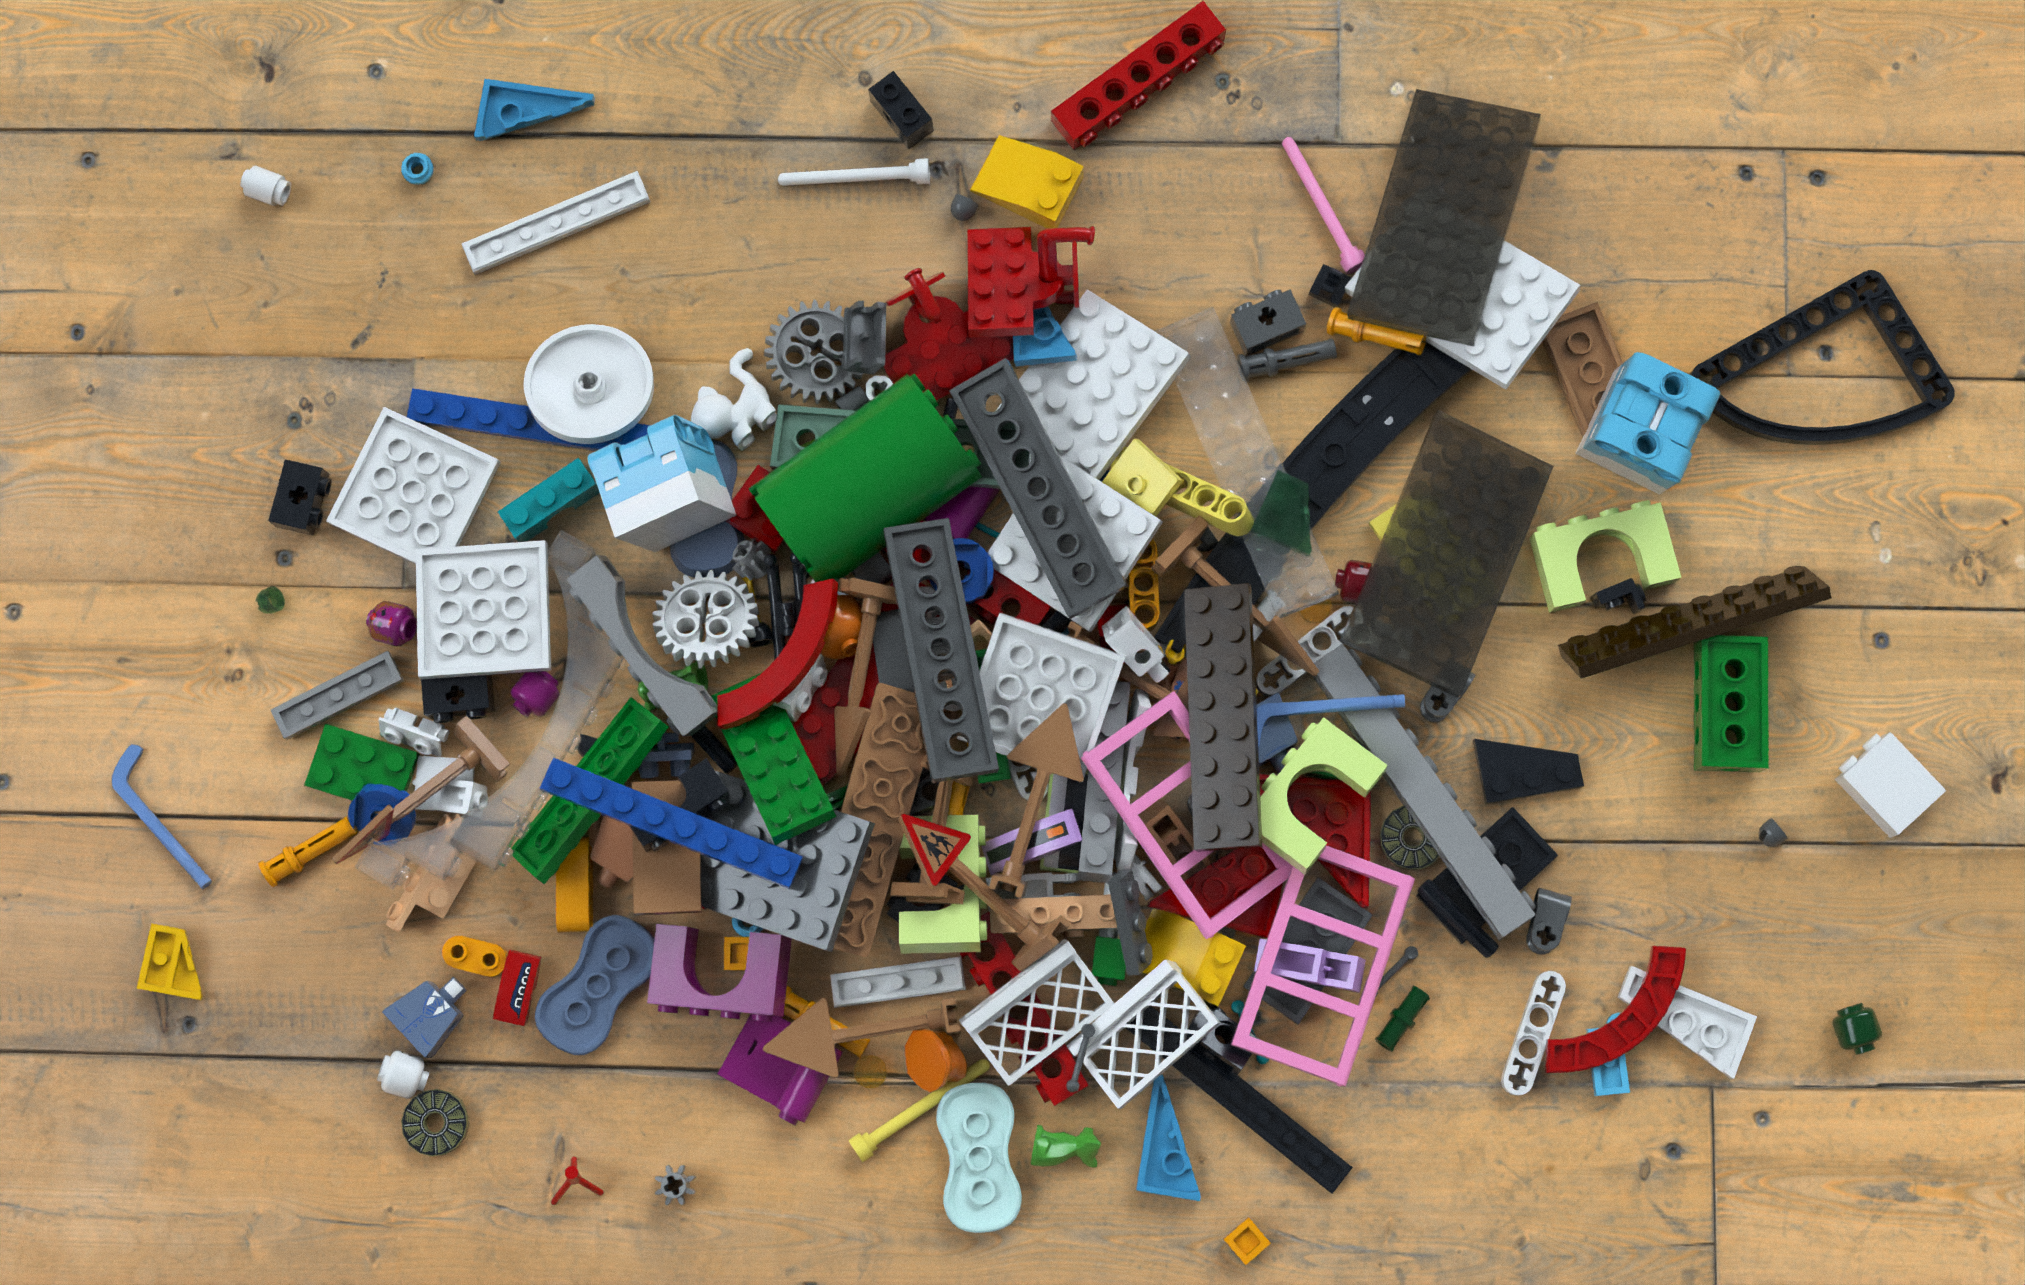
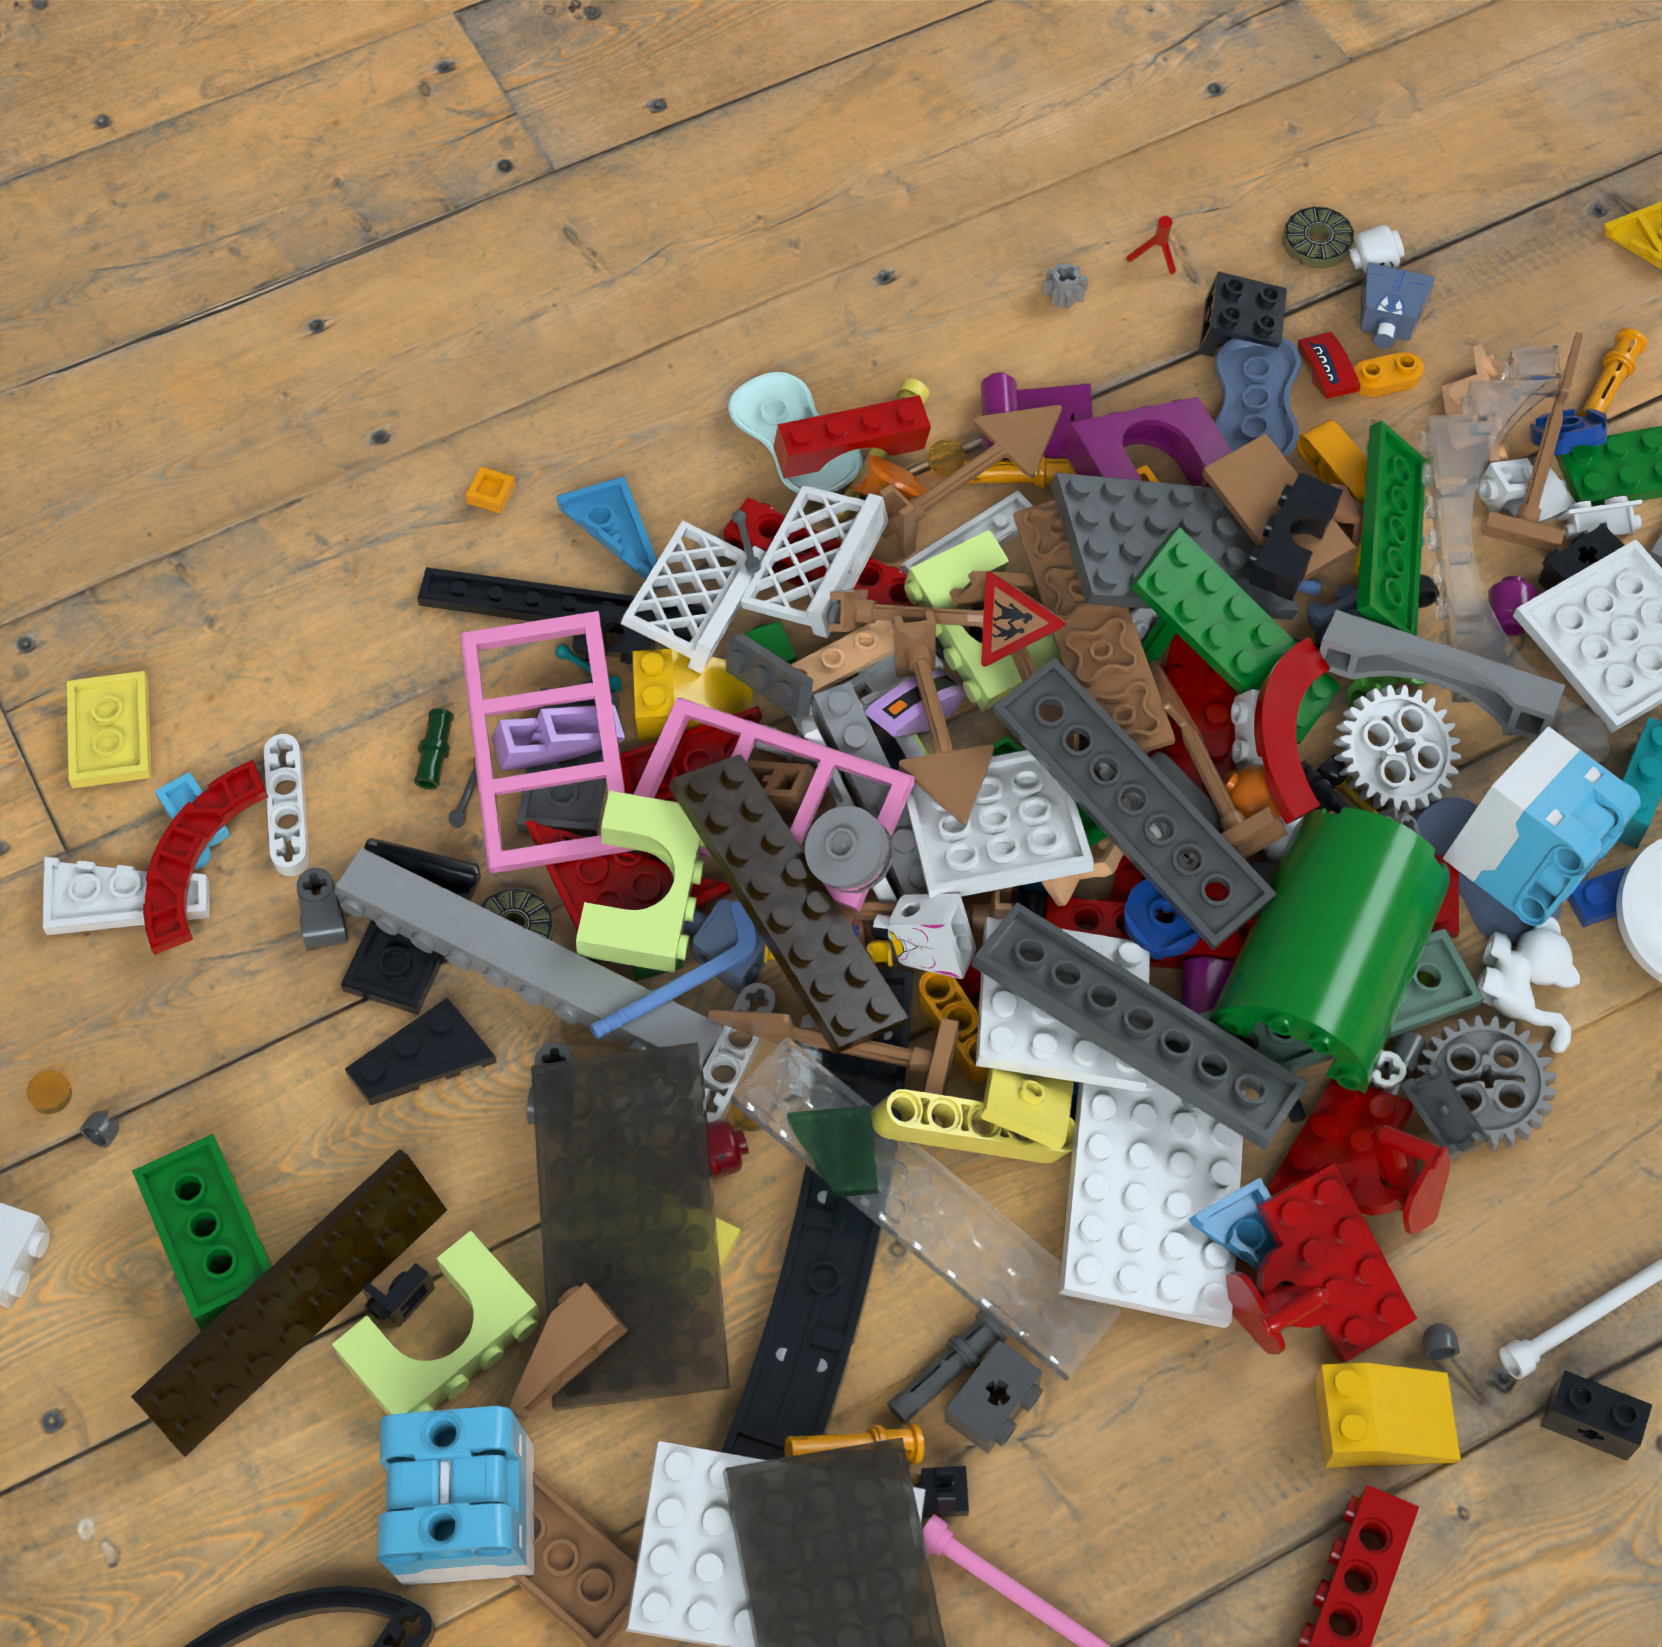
camera: 145 degrees right, 20 degrees down
blue plate [540,757,803,889] -> none
bright green animal [1031,1125,1101,1168] -> none
none -> clear yellow tile [27,1070,72,1114]
none -> light yellow plate [67,671,152,789]
none -> medium nougat slope [509,1283,628,1419]
none -> red arch [773,395,931,479]
none -> light grey piece [805,806,894,894]
none -> black bracket [1199,271,1287,357]

